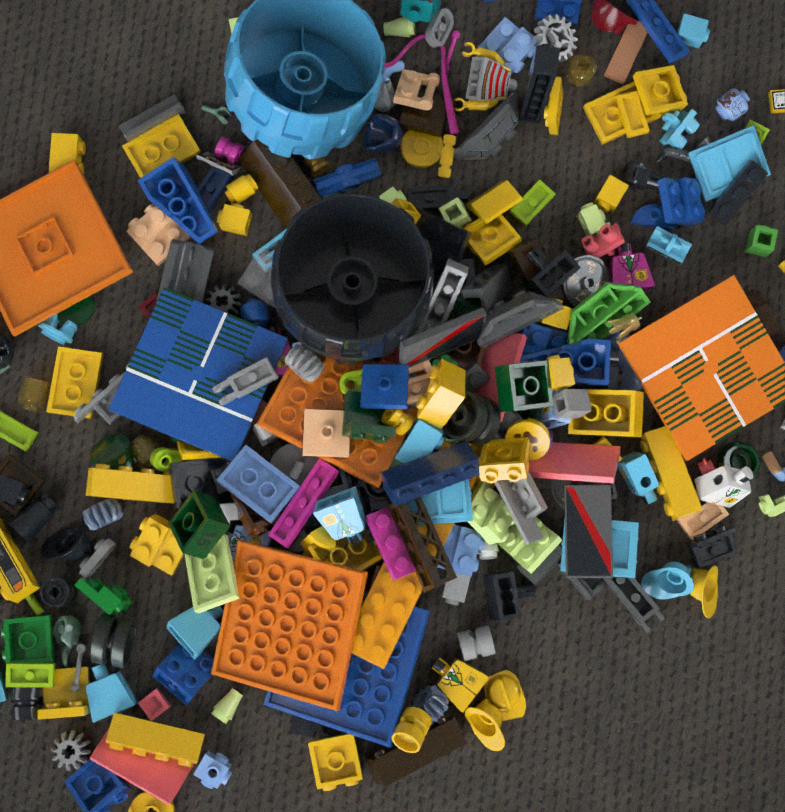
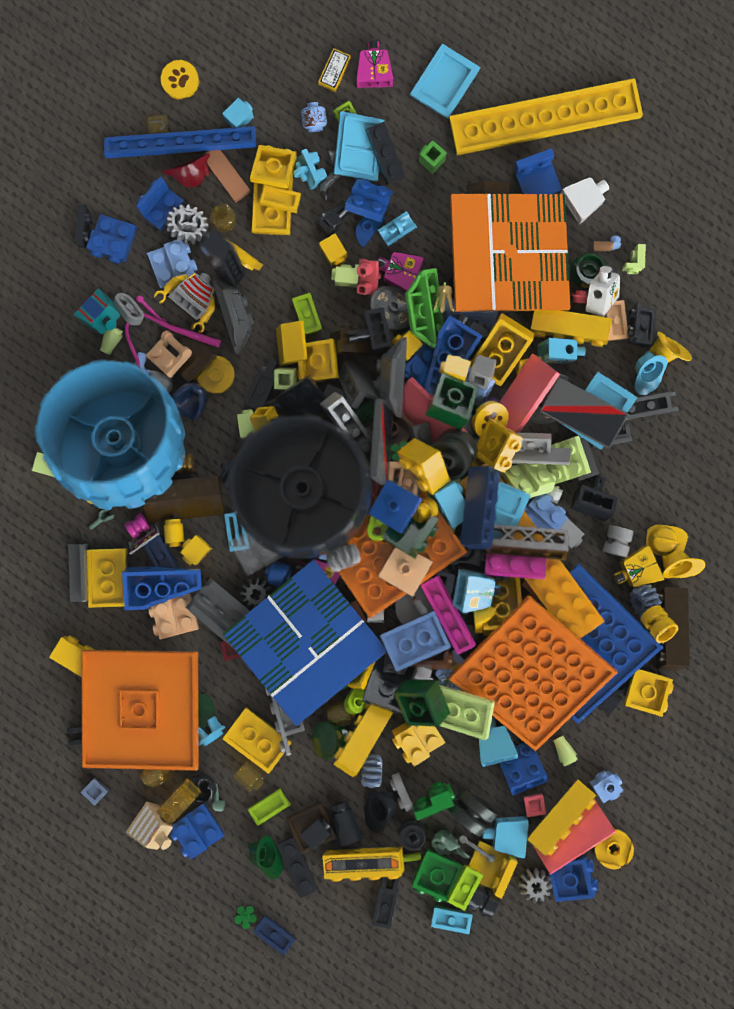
camera: 60 degrees left, 5 degrees up
light grey hinge [212,357,278,406] -> none
blue piece [314,158,381,198] -> none
yellow axle [438,134,456,178] -> none

